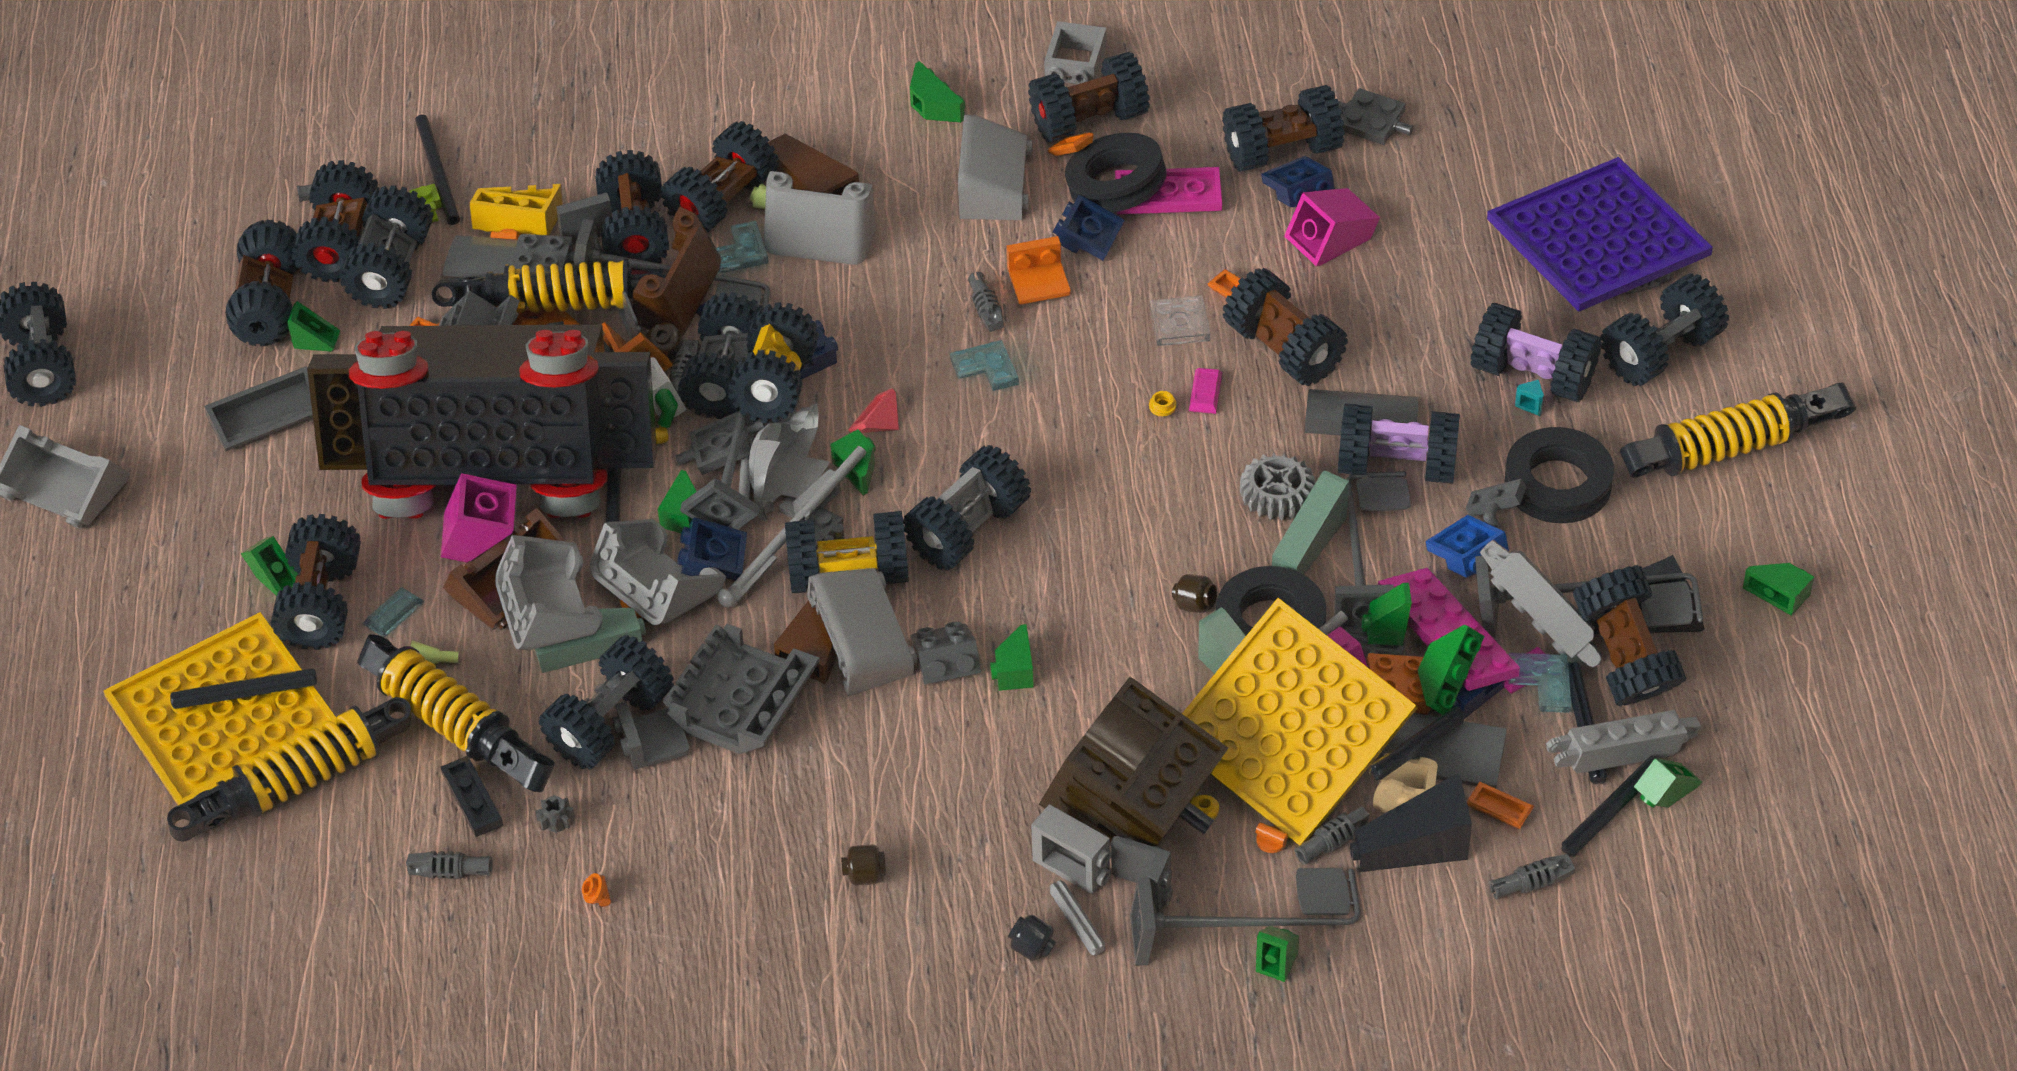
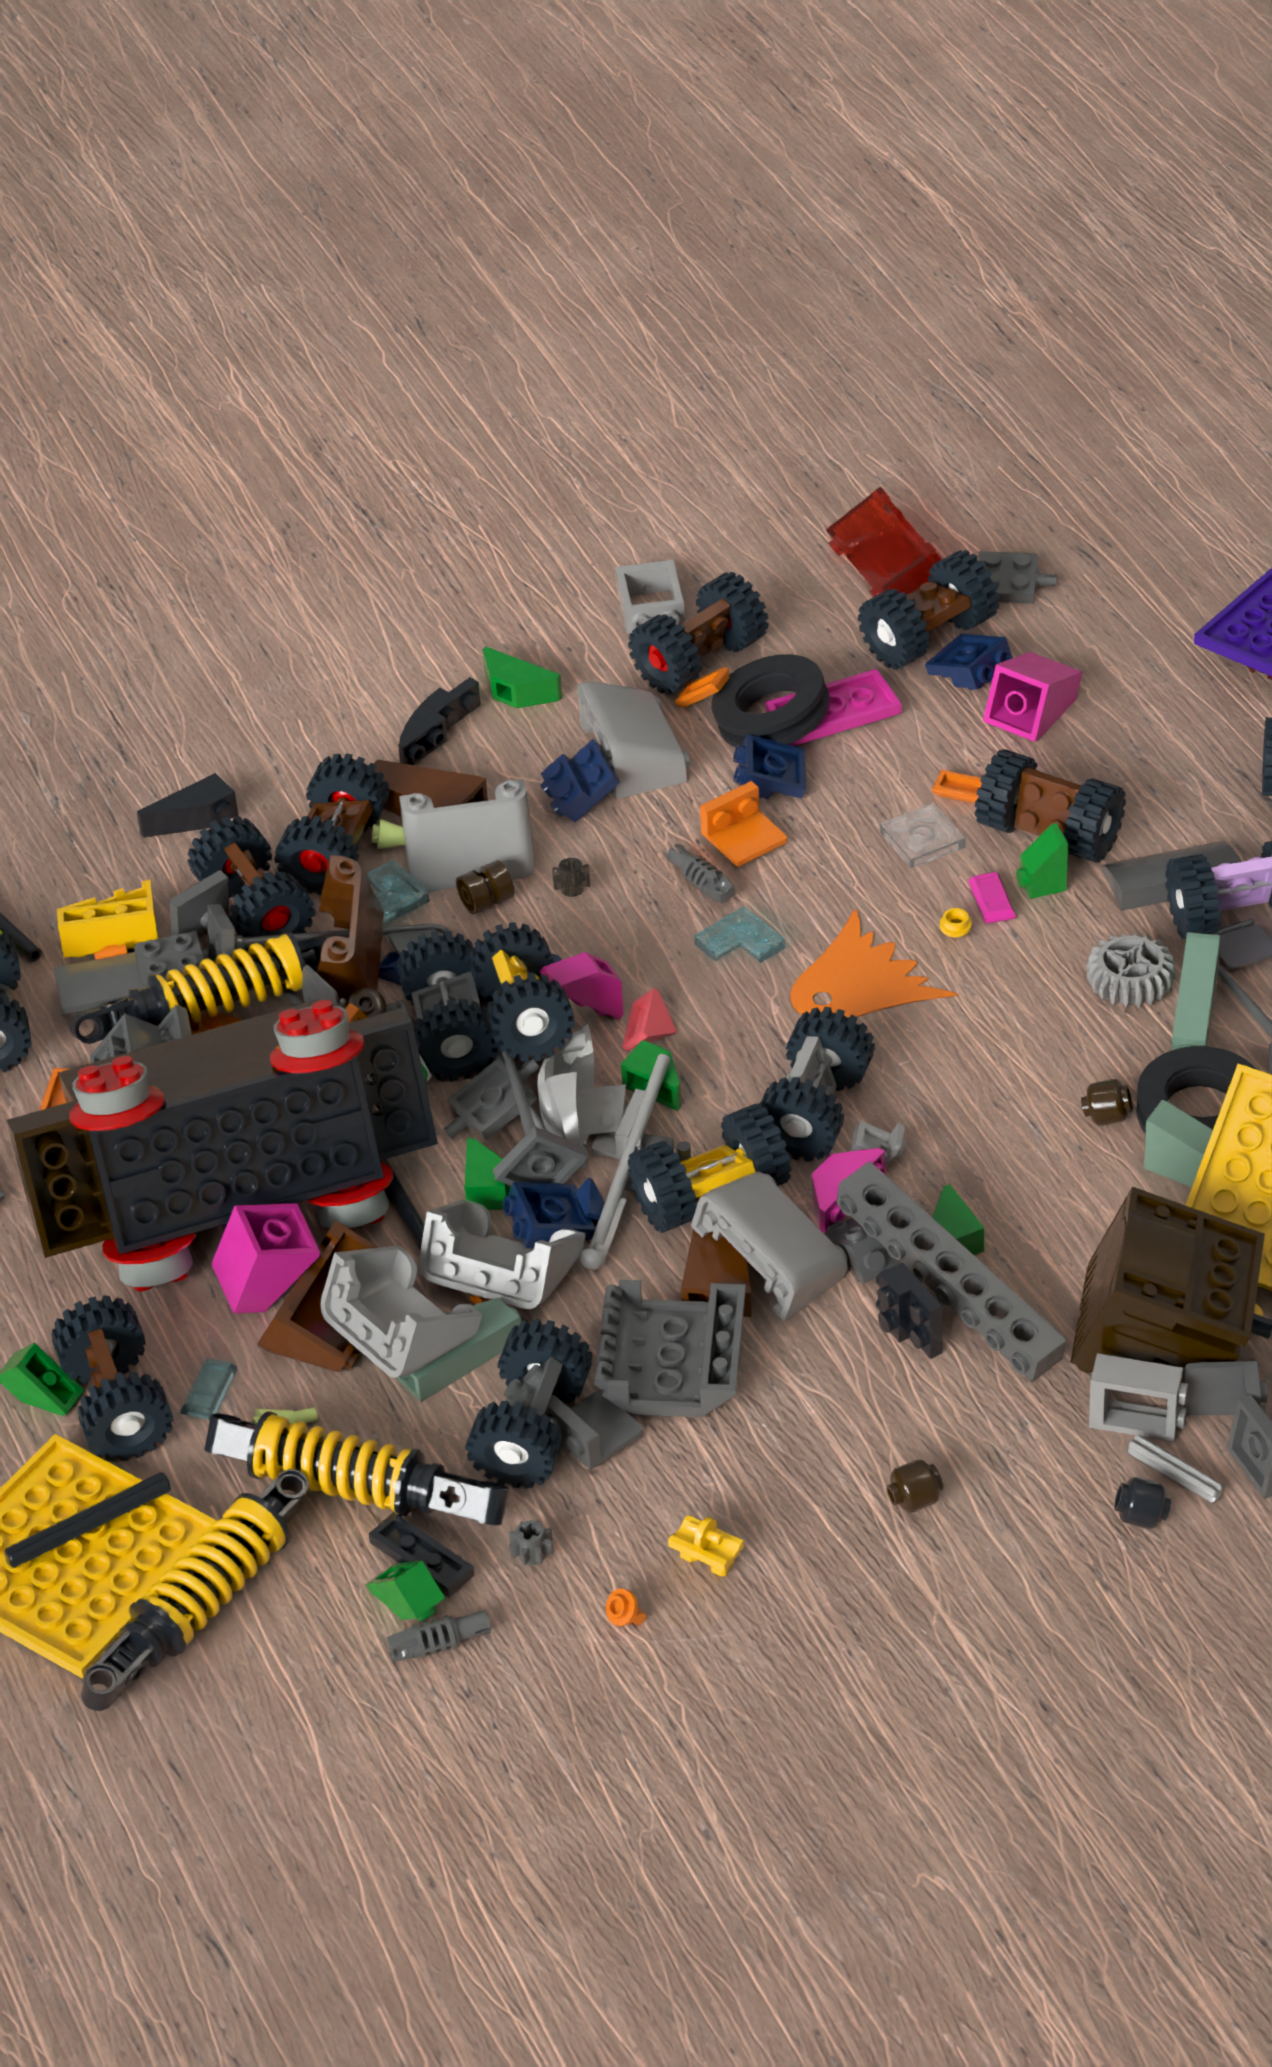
camera: 20 degrees left, 5 degrees down
none -> black slope [137,773,238,838]
none -> green slope [365,1561,445,1621]
none -> black slope [398,677,481,765]
none -> dark brown wheel [456,860,515,914]
none -> dark blue plate [540,739,620,822]
none -> dark pink slope [540,952,624,1019]
none -> clear smoke gear [552,857,591,897]
none -> dark blue slope [575,1178,605,1221]
none -> yellow hips [668,1515,744,1577]
none -> orange piece [790,909,958,1018]
none -> dark pink slope [812,1148,887,1233]
none -> clear red windscreen [826,486,942,597]
none -> dark grey brick [836,1161,1067,1382]
none -> light grey bracket [850,1120,906,1168]
none -> black plate [875,1262,942,1359]
none -> green slope [1016,823,1068,899]

